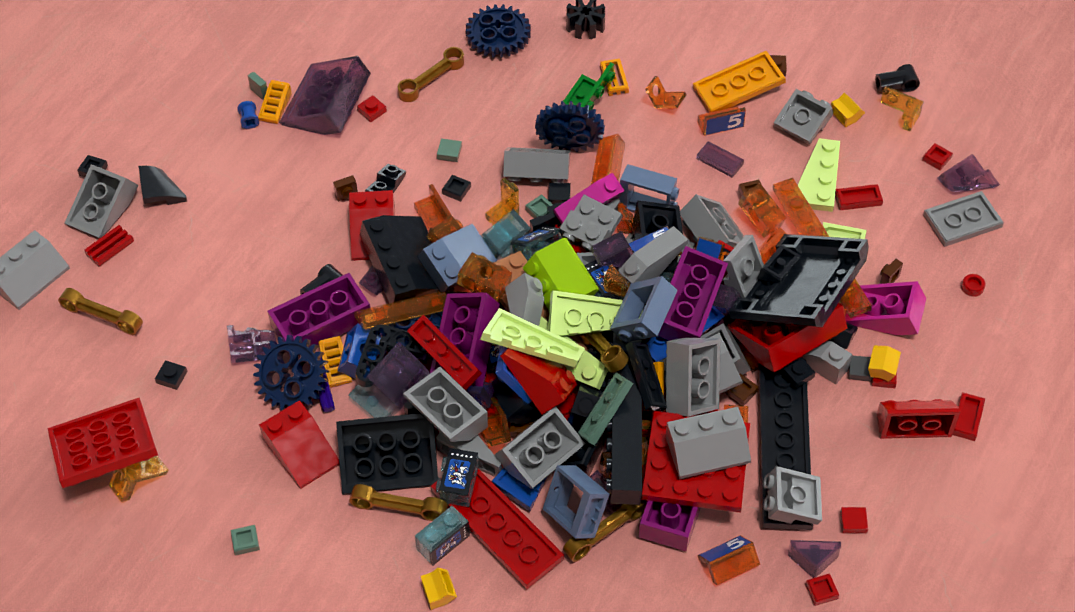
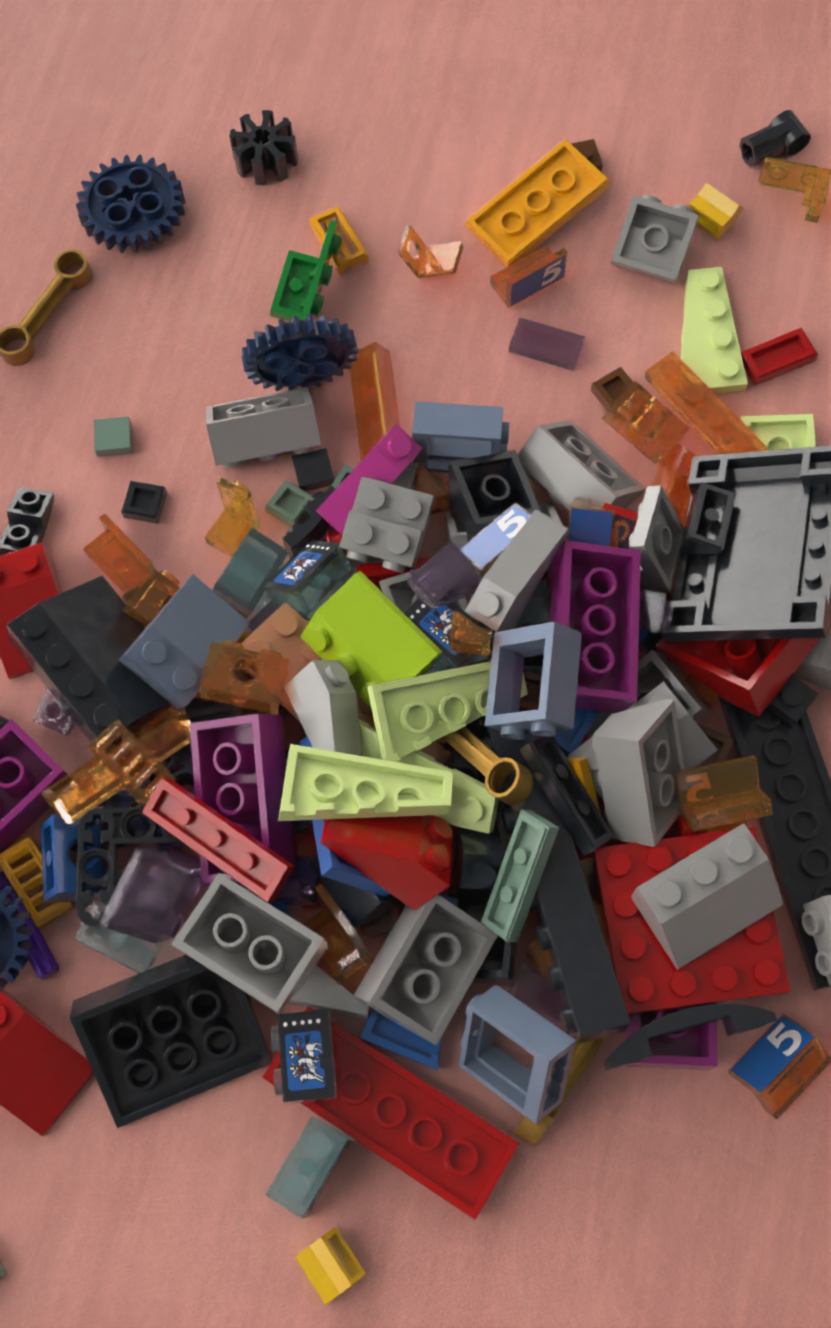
camera: 15 degrees left, 15 degrees up
pearl gold piece [349,484,448,522] -> none
none -> clear orange slope [86,720,176,806]
none -> black slope [603,1004,777,1070]
none -> clear orange panel [675,755,773,831]

